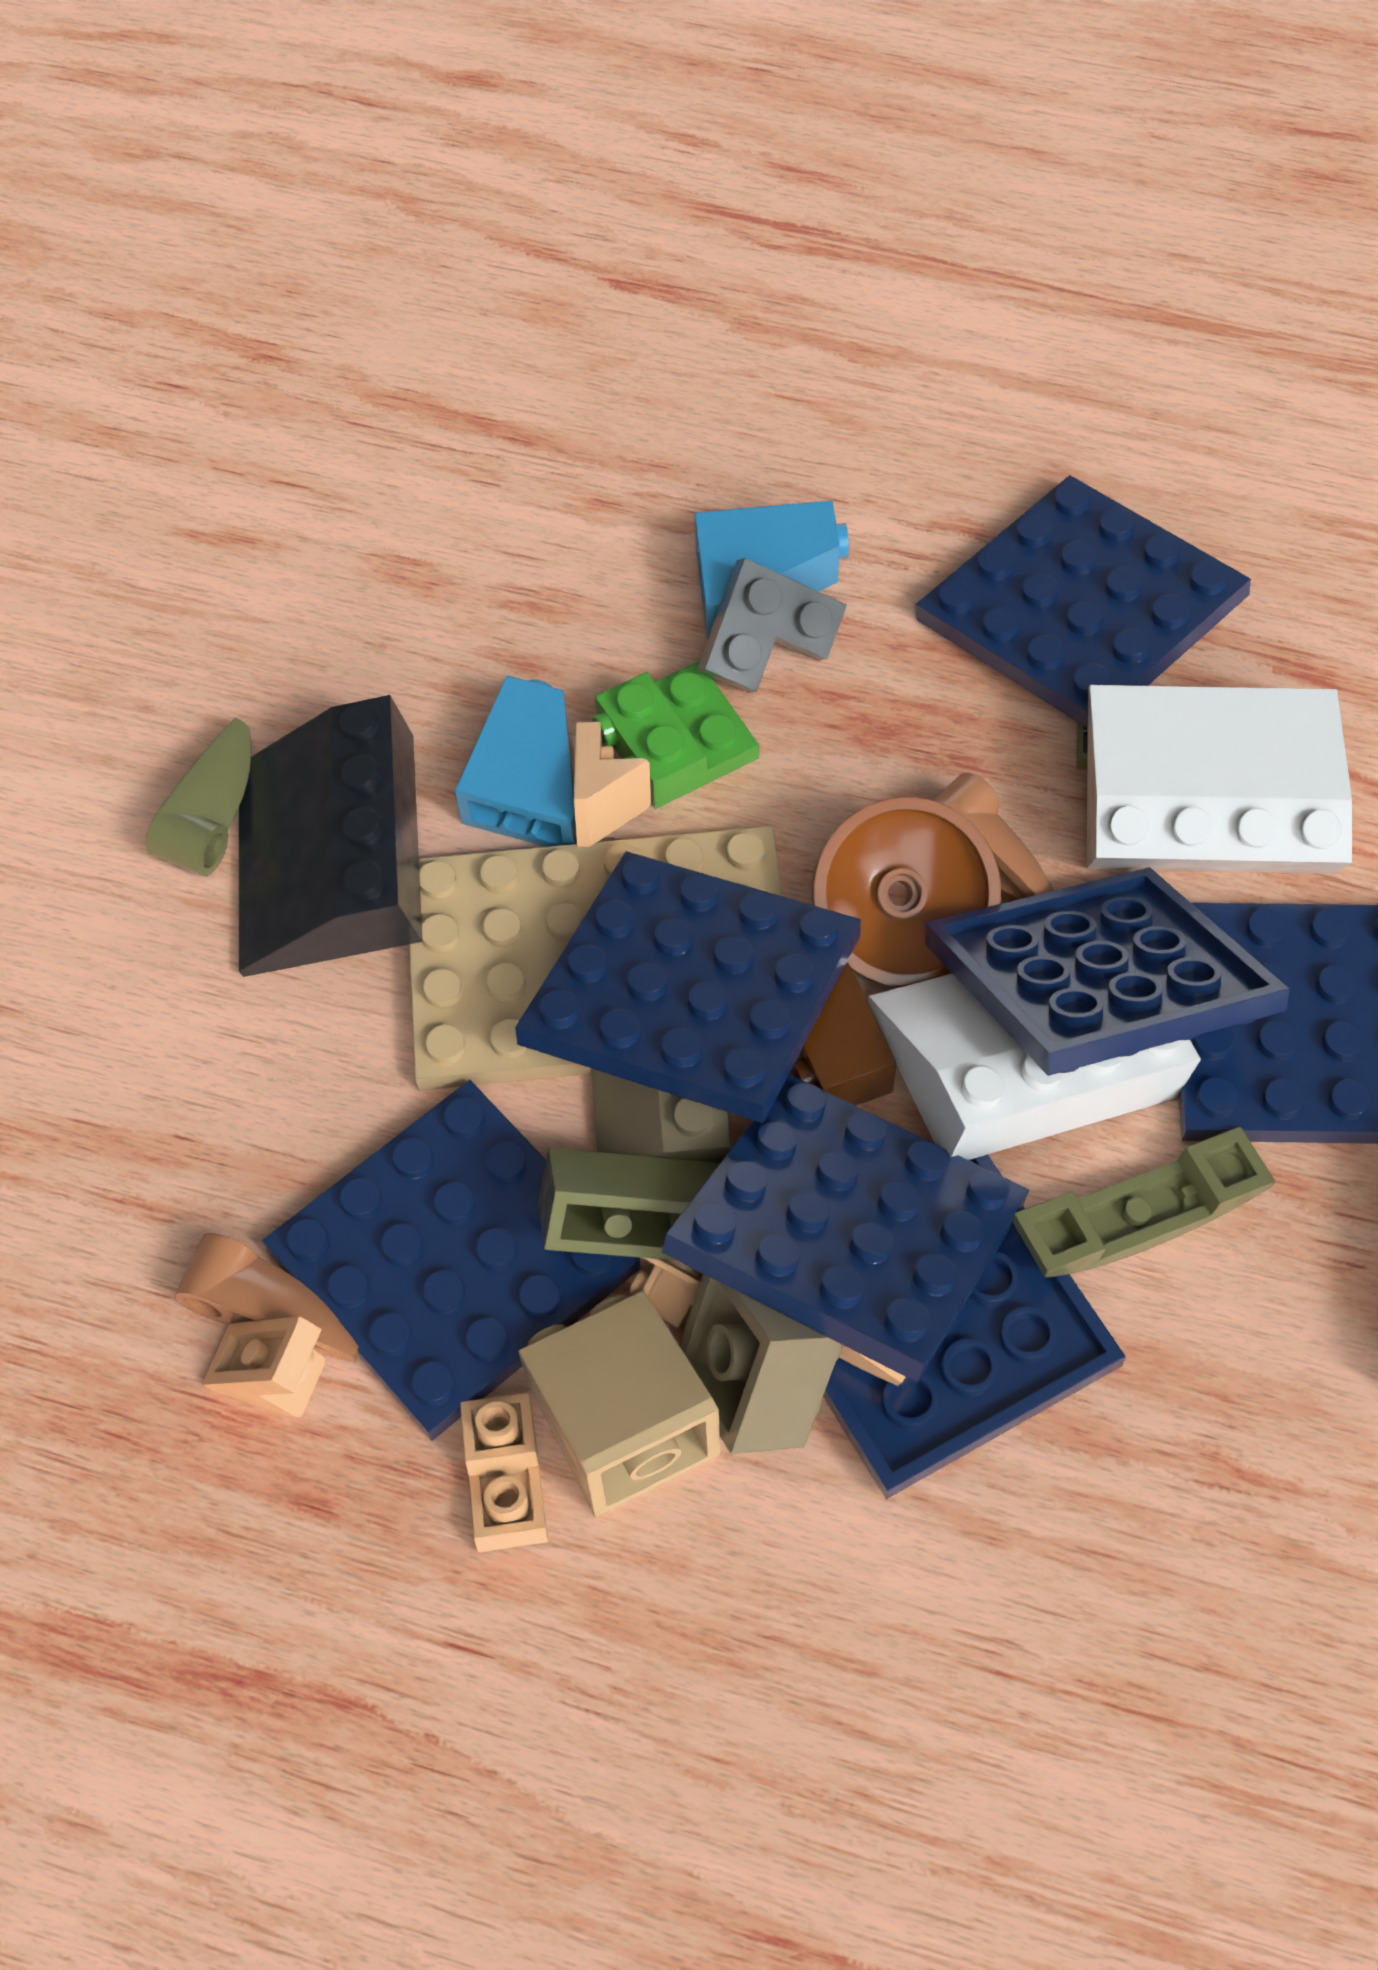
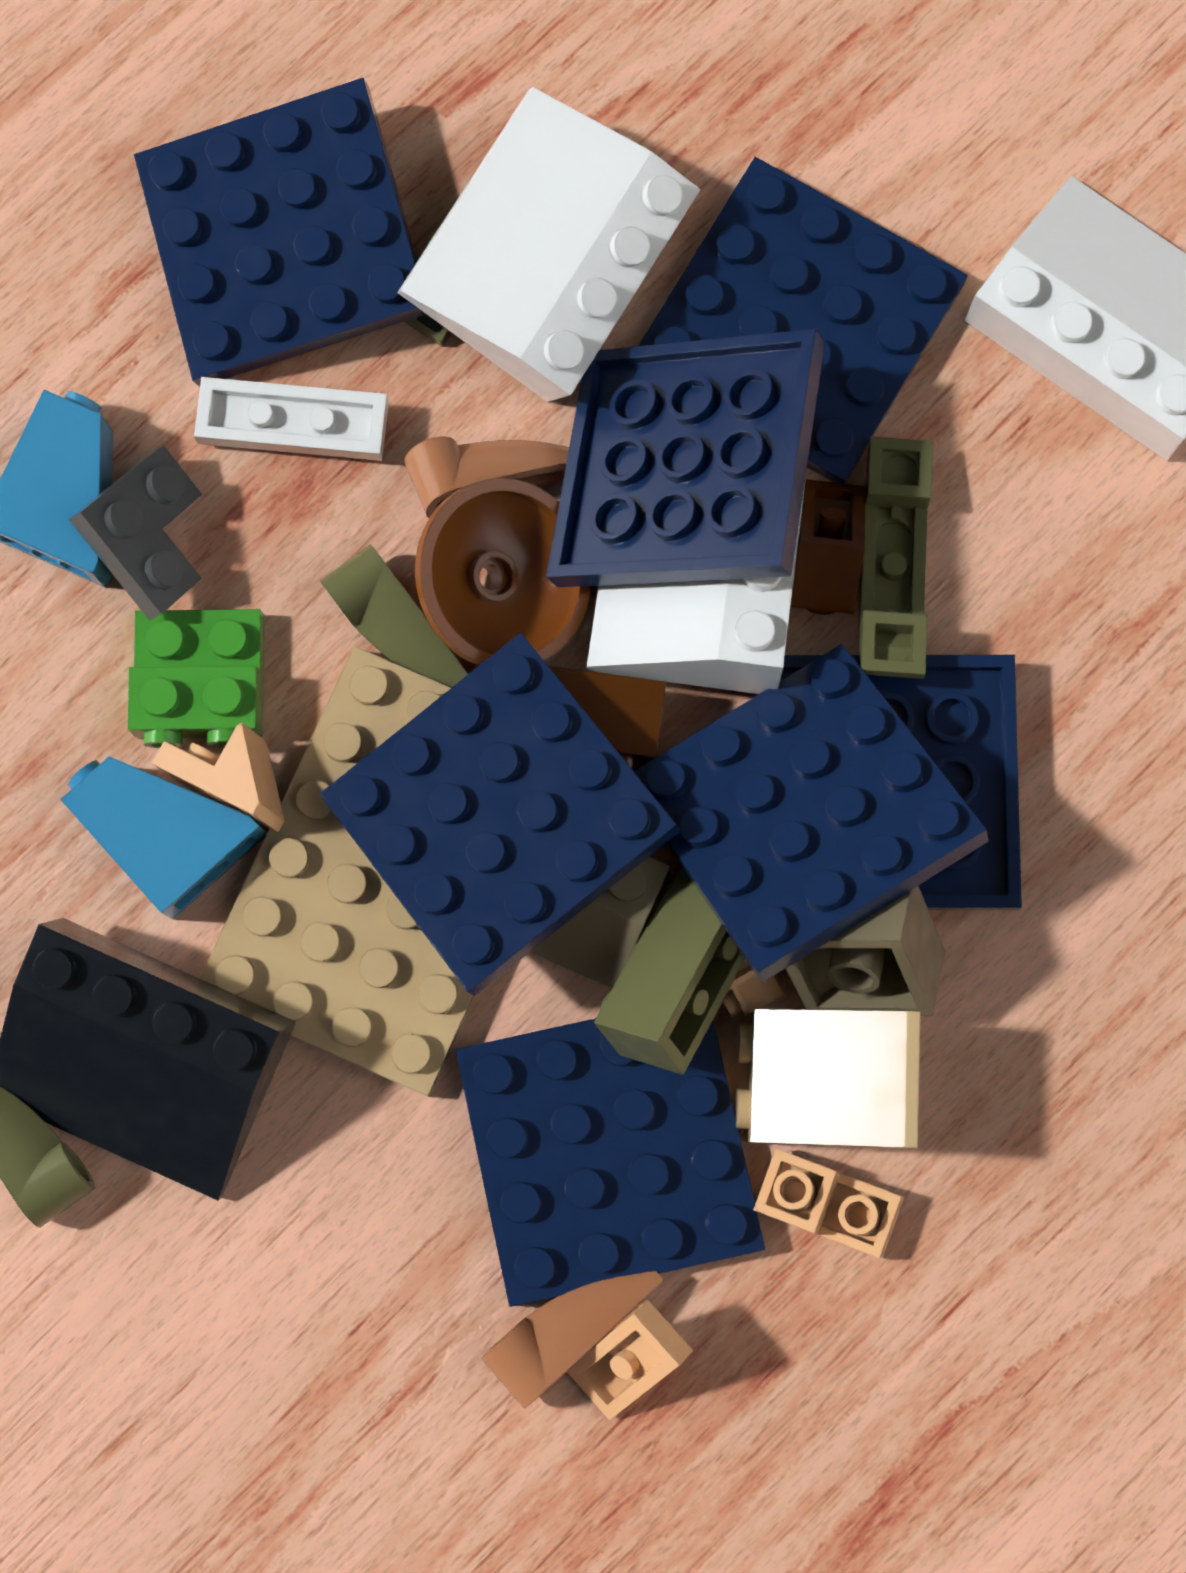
camera: 60 degrees left, 20 degrees up
none -> white plate [194,377,389,461]
none -> olive piece [320,544,468,688]
none -> reddish brown slope [790,479,865,615]

